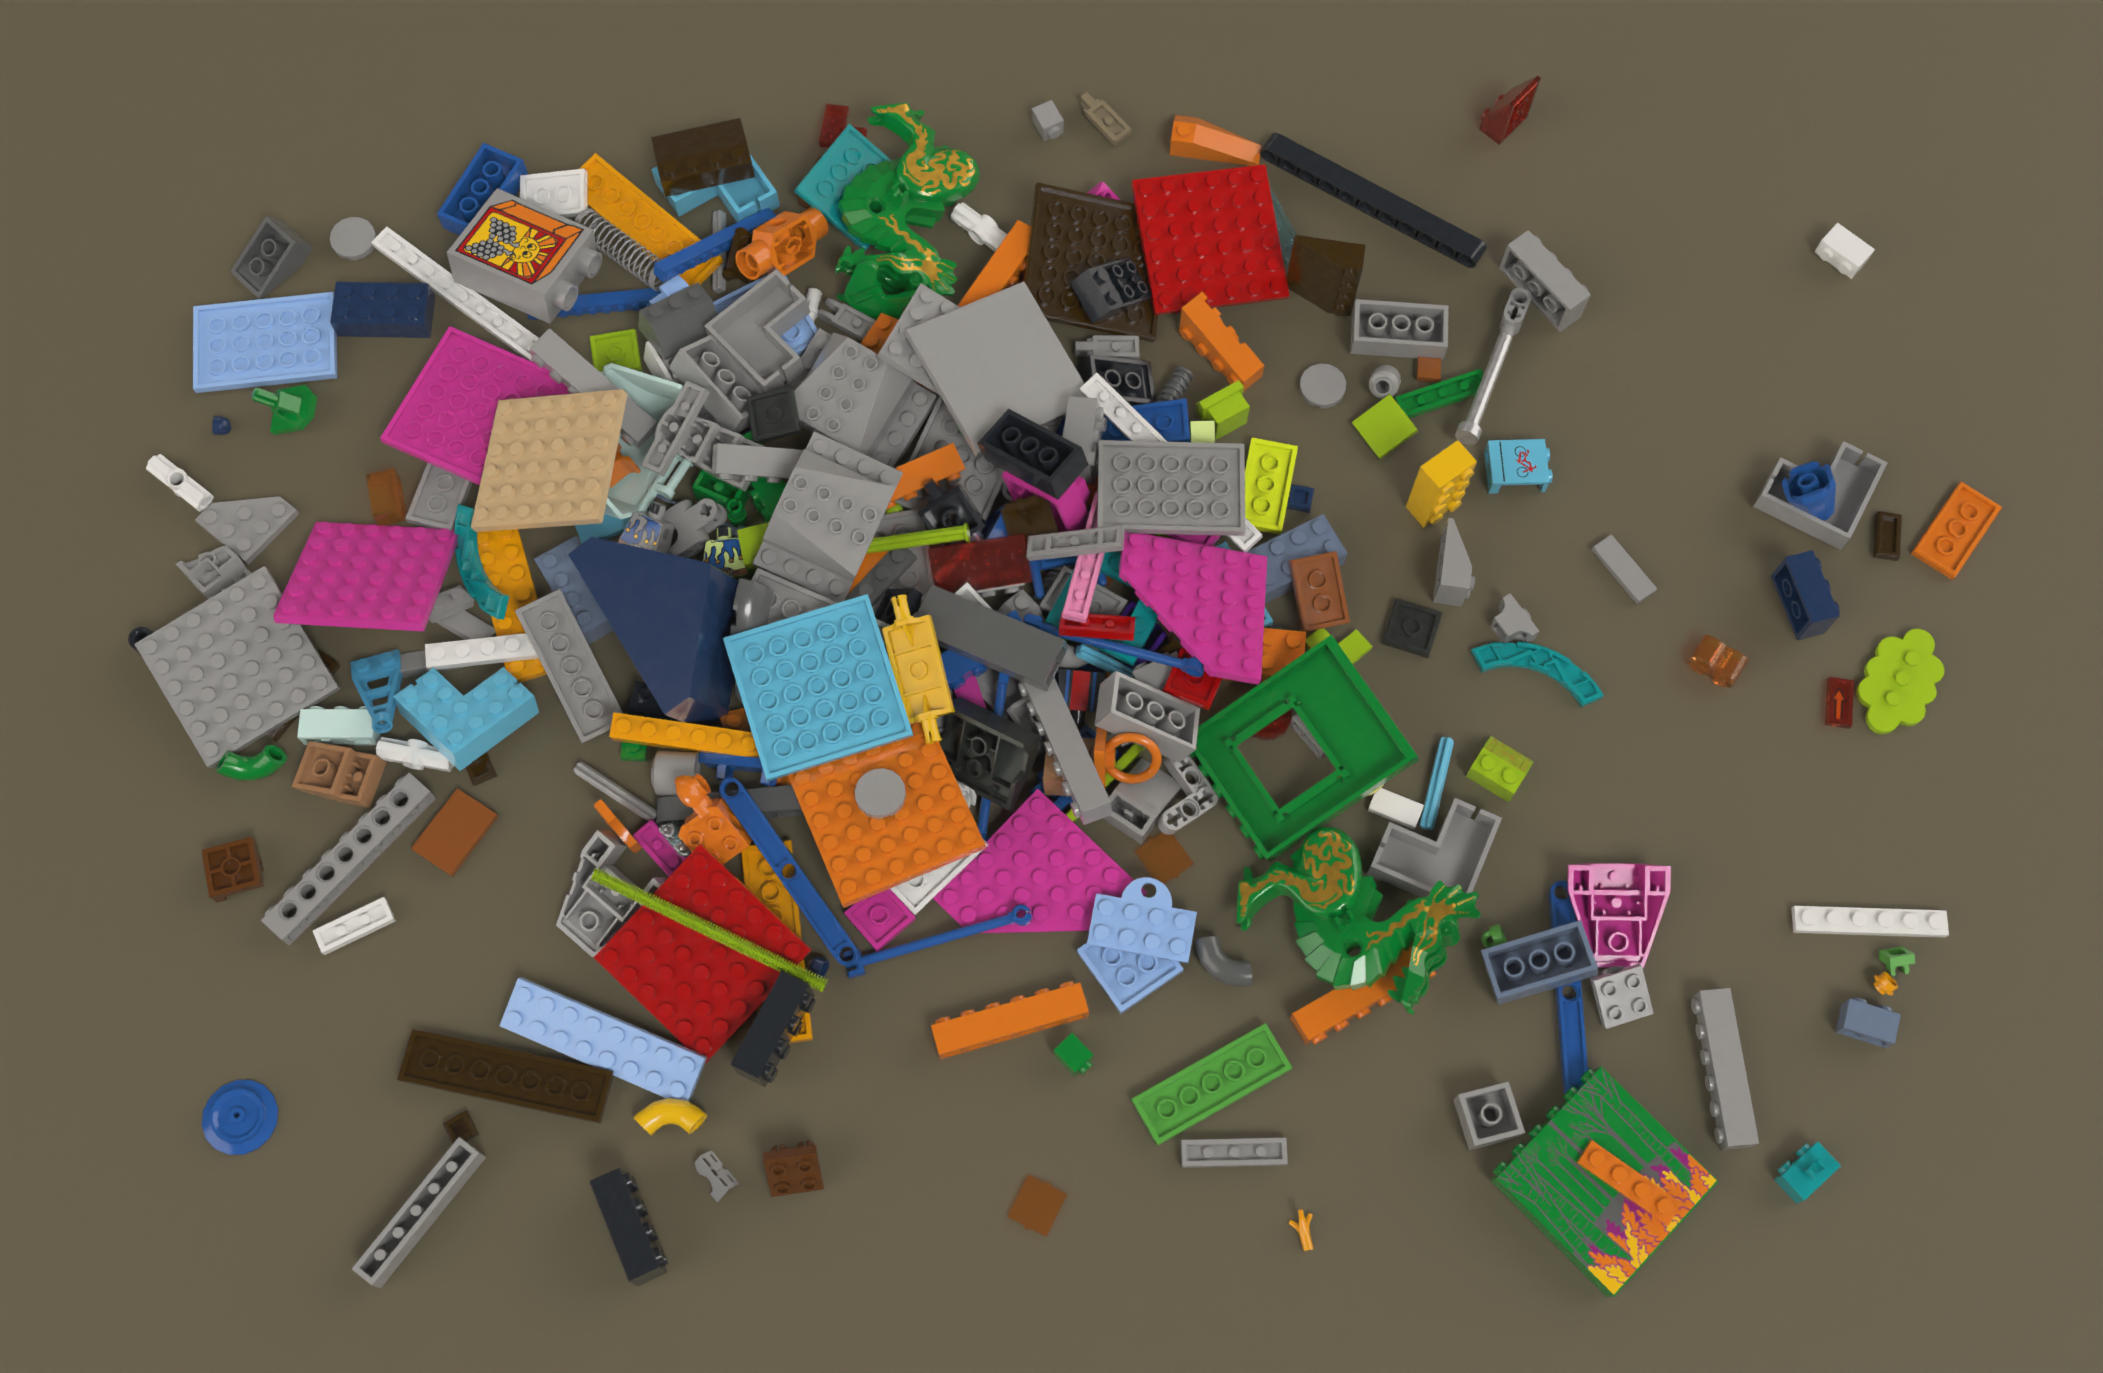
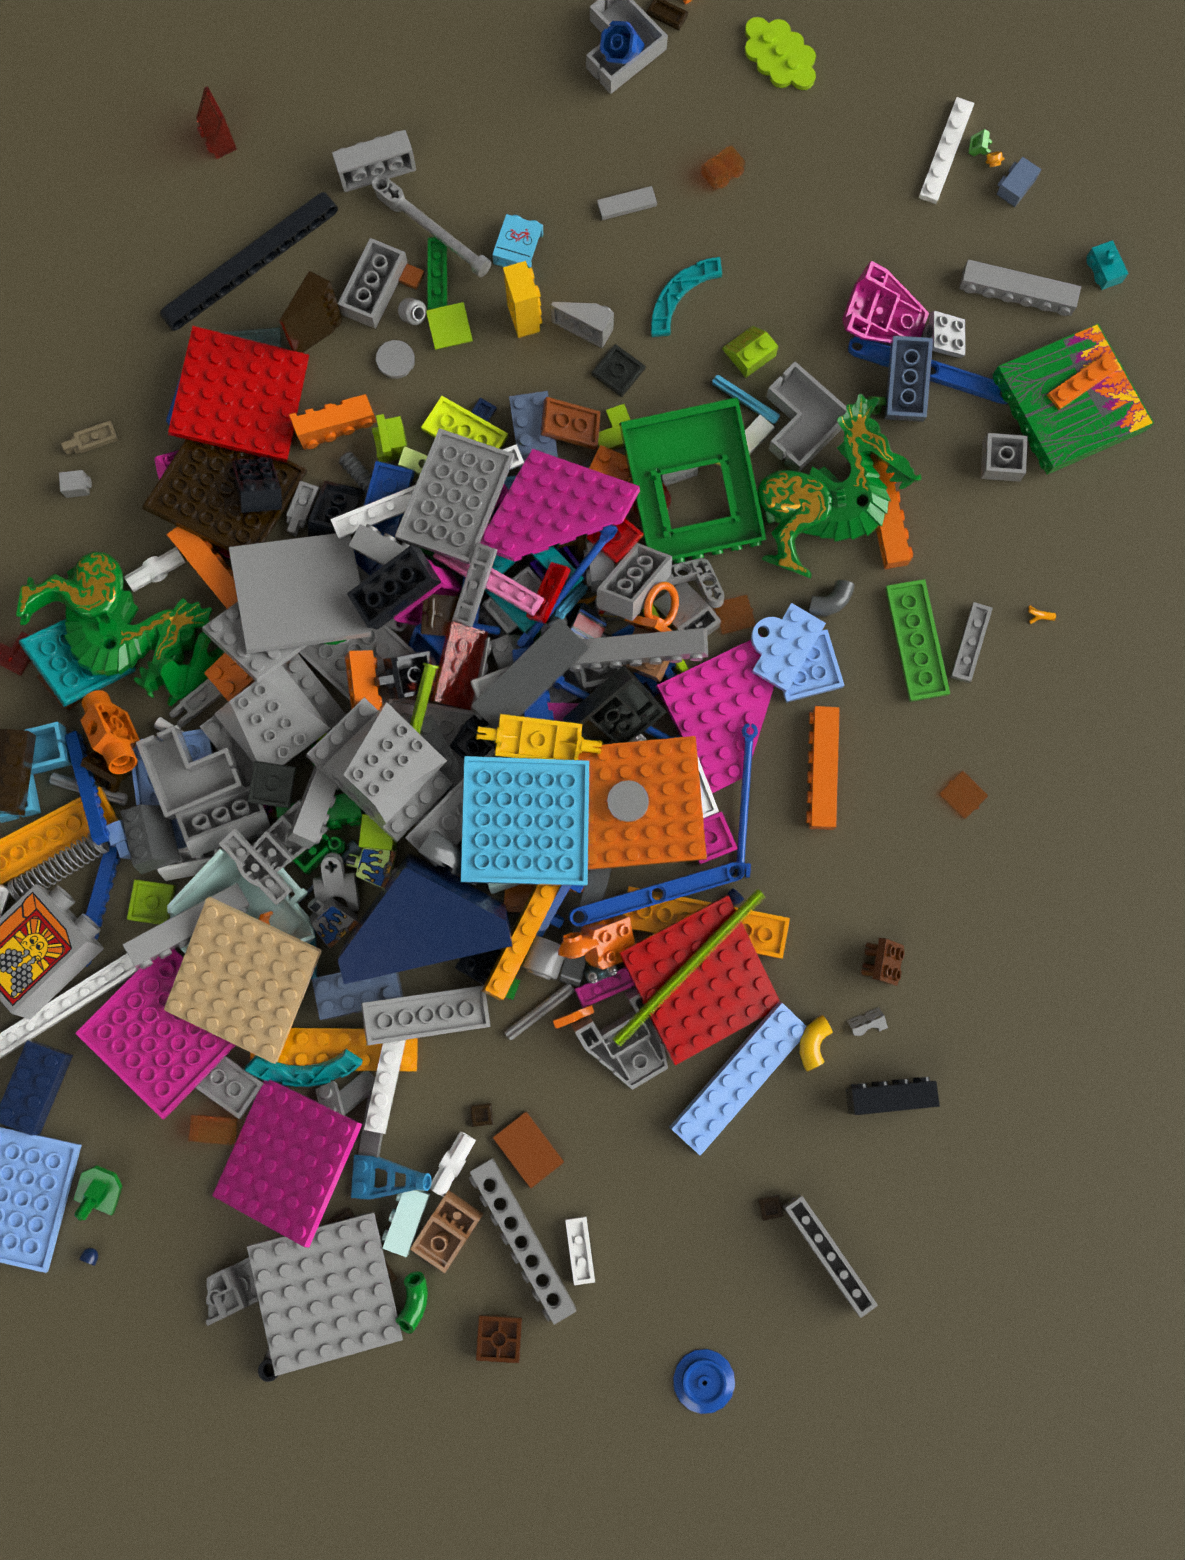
camera: 70 degrees left, 10 degrees up
white piece [146,454,214,512] -> none
light grey plate [195,496,299,565] -> none
medium azure piece [393,667,540,771] -> none
dark brown plate [397,1029,614,1124] -> none
black brick [730,971,816,1087] -> none
green brick [1053,1033,1094,1077] -> none
orange wedge [1170,115,1261,166] -> none
light grey brick [1490,593,1539,643] -> none
dark blue brick [1771,550,1840,641] -> none
clear red tile [1825,677,1854,729] -> none

